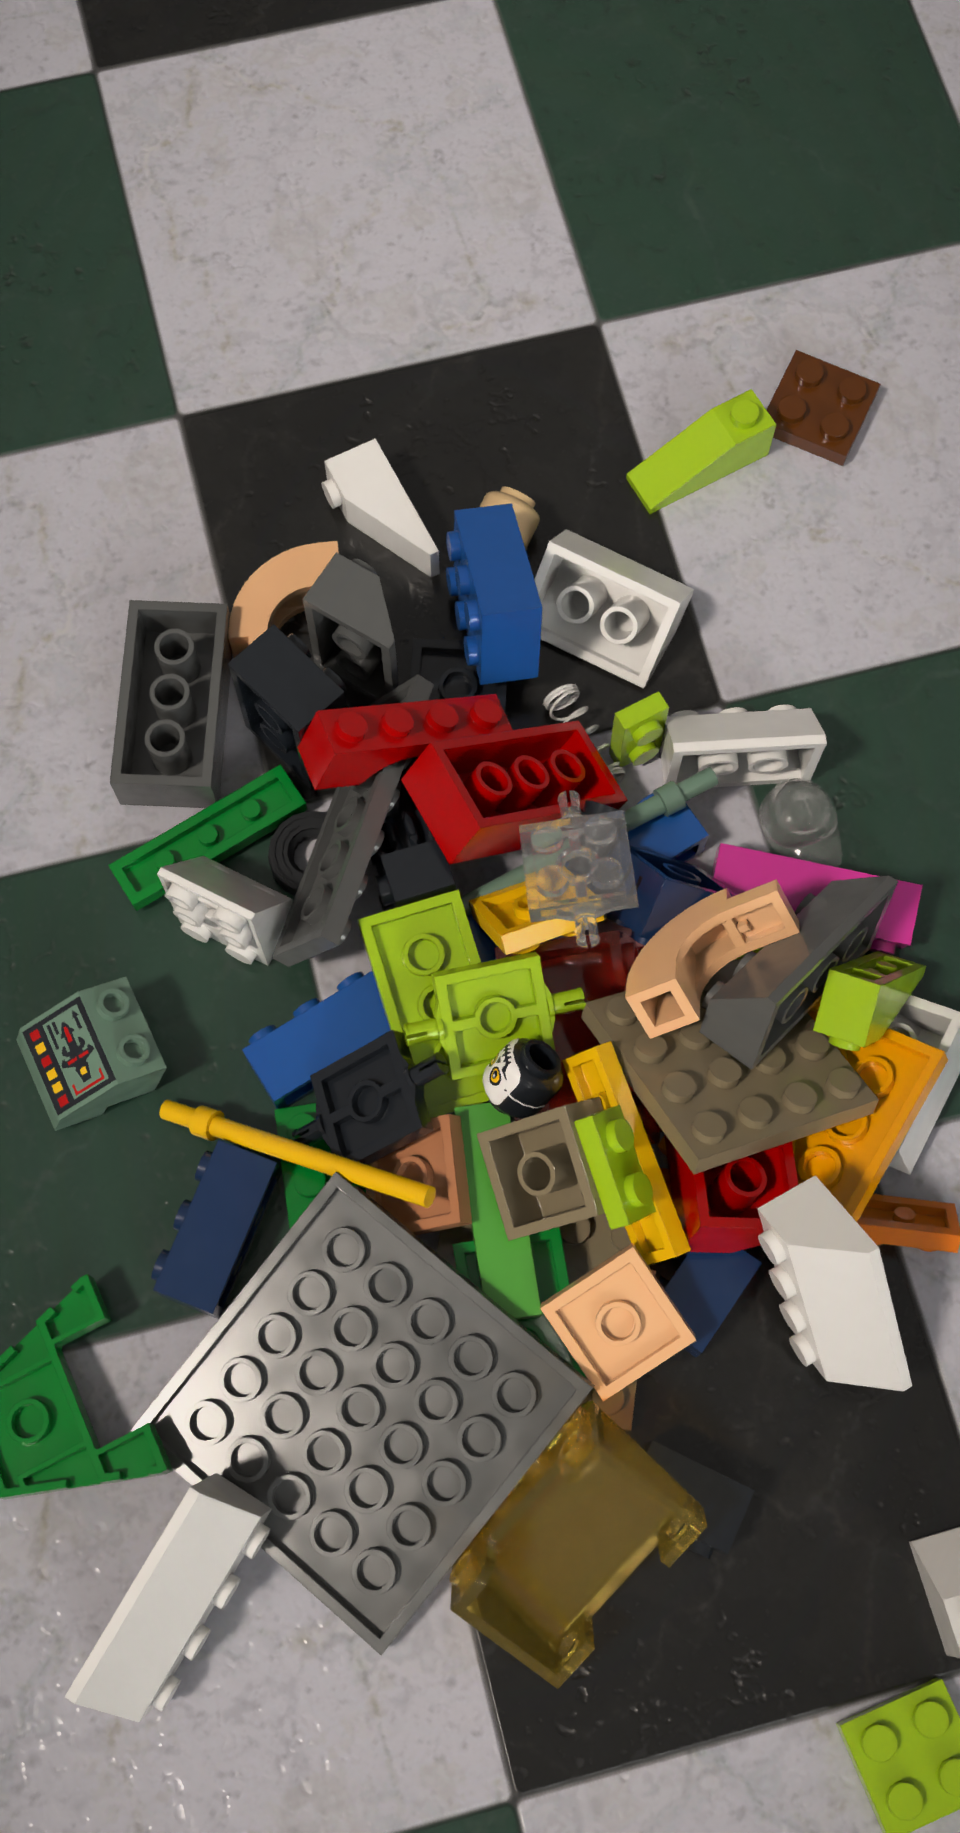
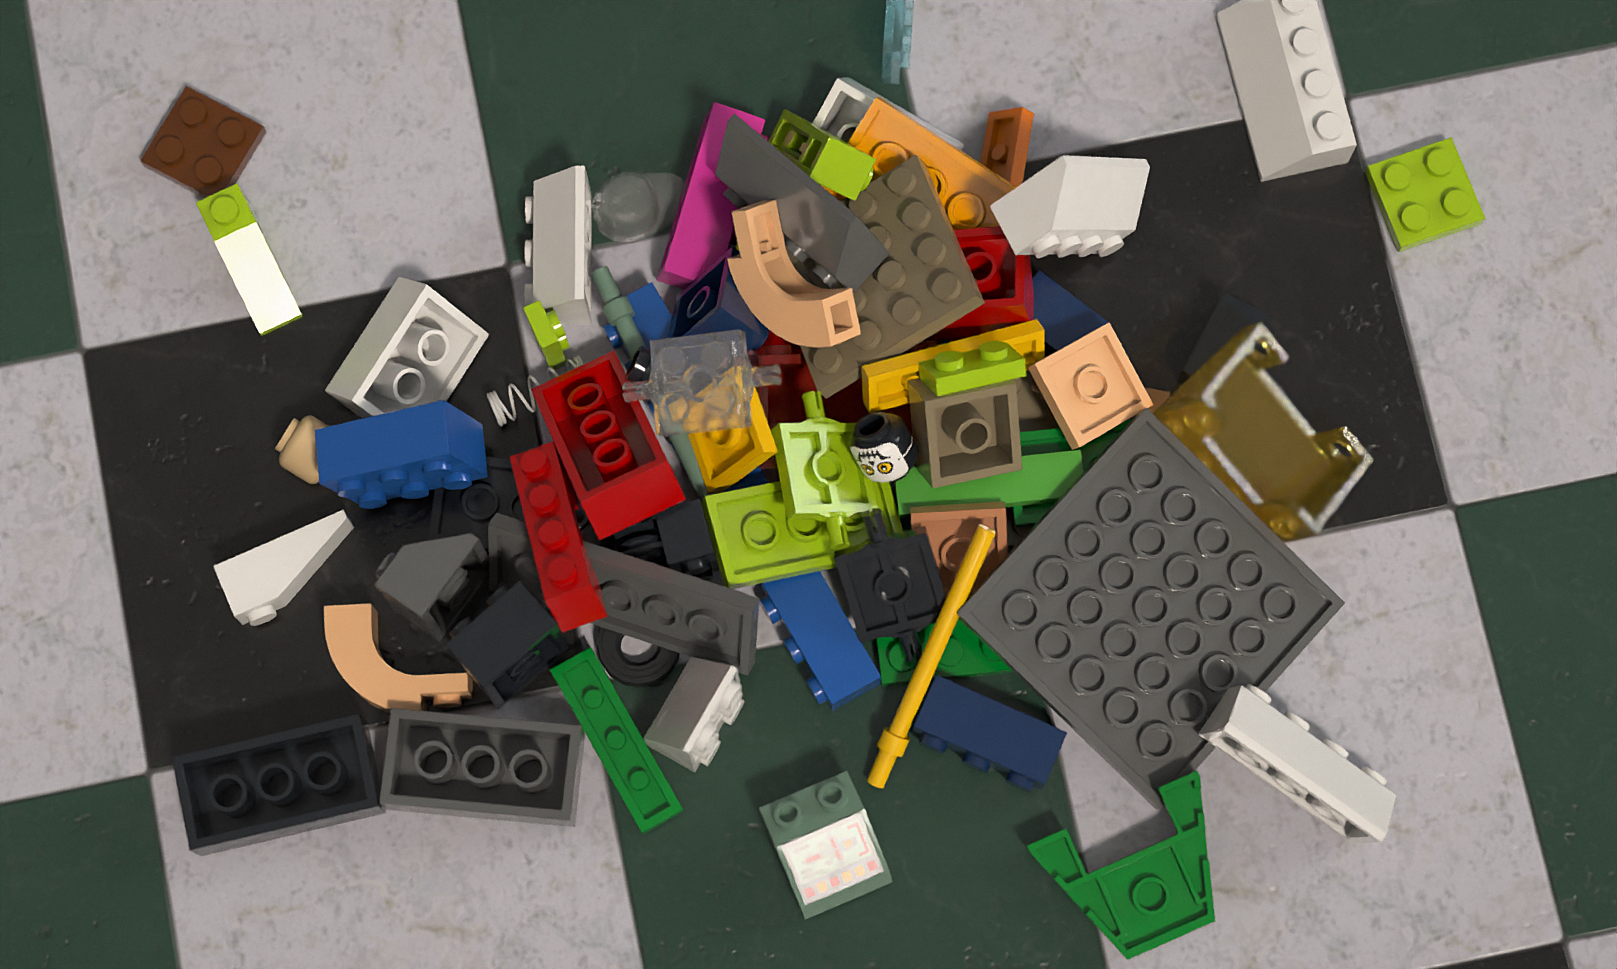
camera: 85 degrees left, 5 degrees up
none -> black brick [172,714,386,856]

